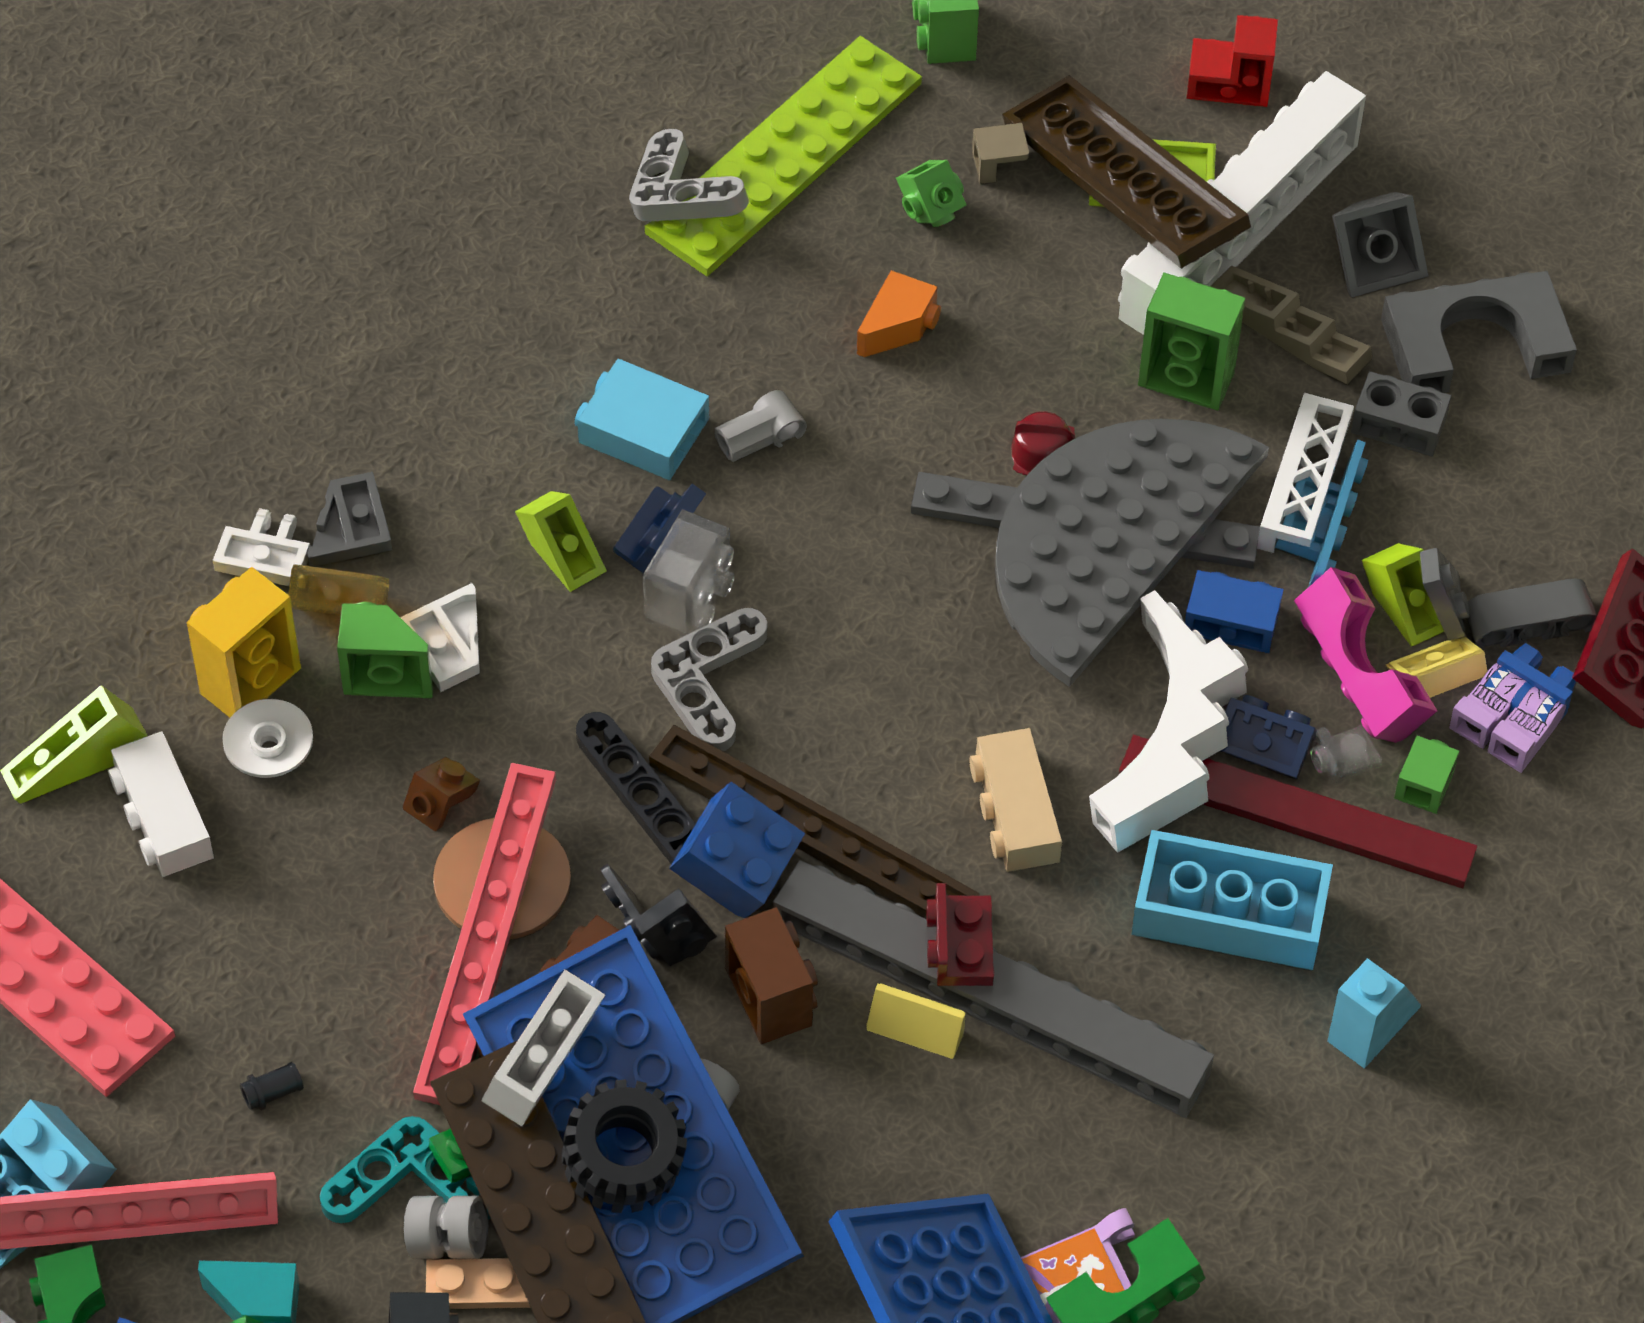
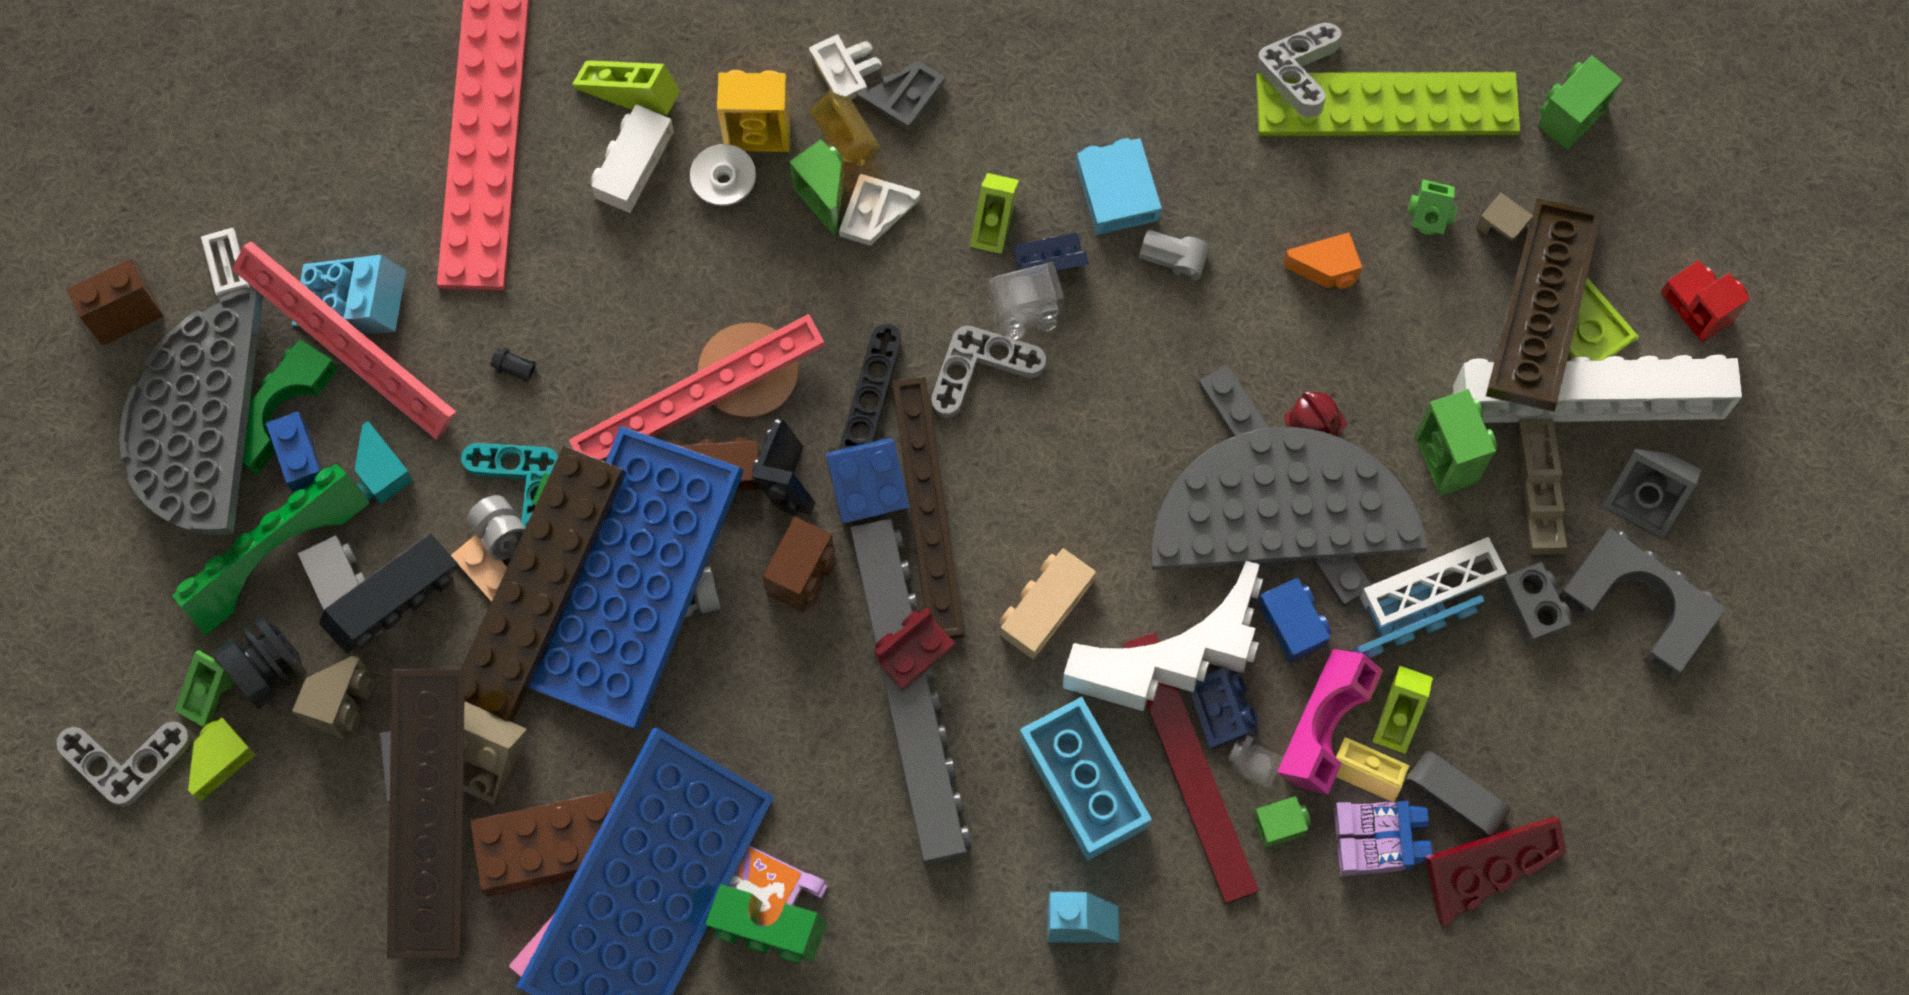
camera: 50 degrees right, 15 degrees up
reddish brown bracket [403,757,480,831] -> none
white brick [481,970,605,1126] -> none
black tyre [561,1079,687,1213] -> none
light yellow slope [867,983,966,1059] -> none
dark grey wing [1420,548,1470,641] -> none

